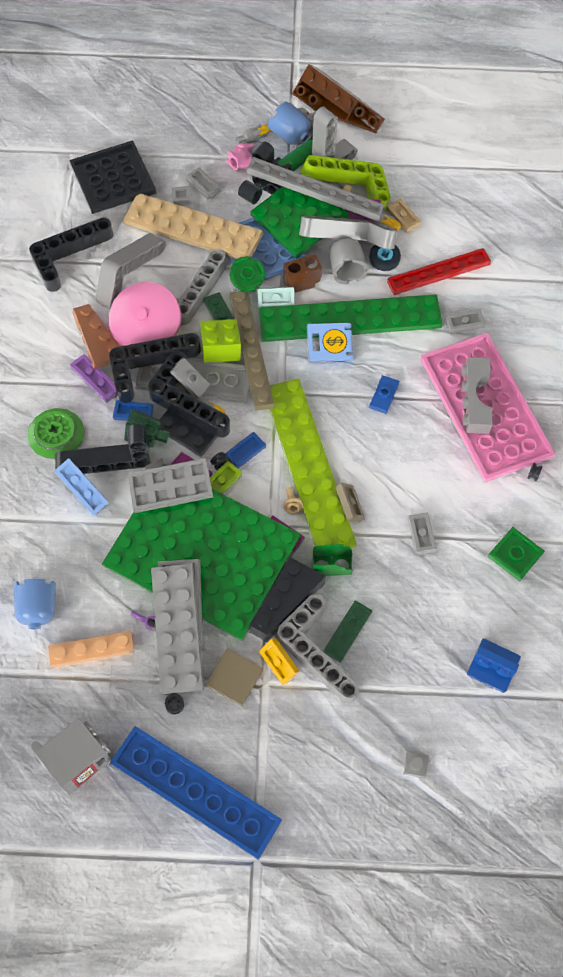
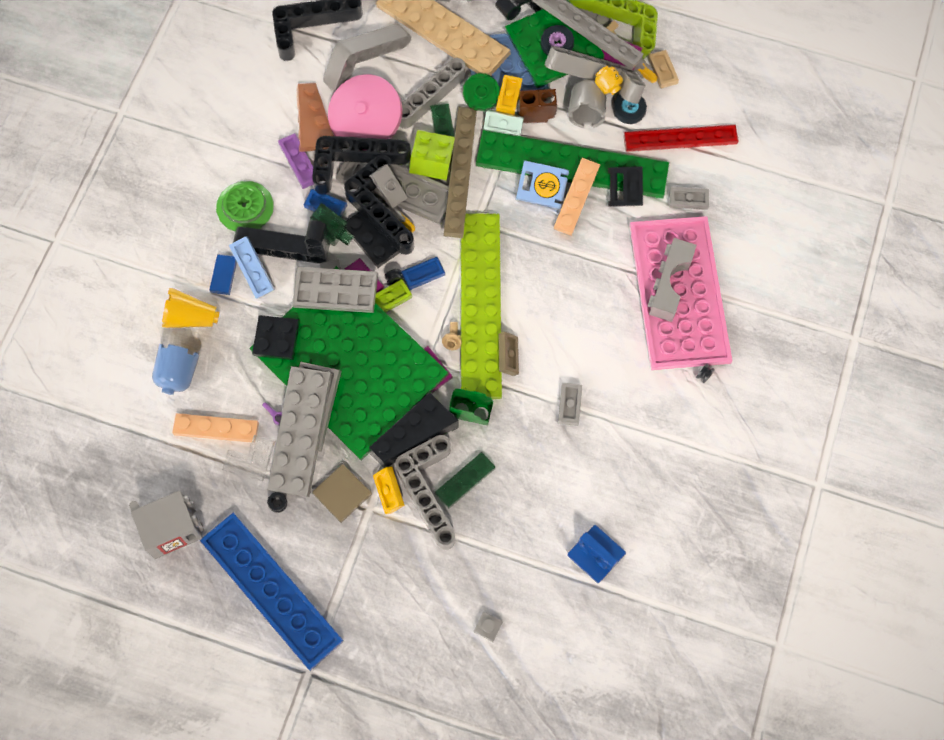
camera: 15 degrees right, 5 degrees up
blue plate [369,375,400,414] -> none
green plate [488,527,545,581] -> none
none -> yellow cone [162,288,220,328]
none -> blue tile [209,254,237,295]
none -> black plate [252,315,300,360]
none -> yellow plate [496,75,523,115]
none -> black bush [541,25,574,56]
none -> light nougat plate [554,158,600,236]
none -> yellow head [595,66,623,95]
none -> black plate [608,166,643,207]

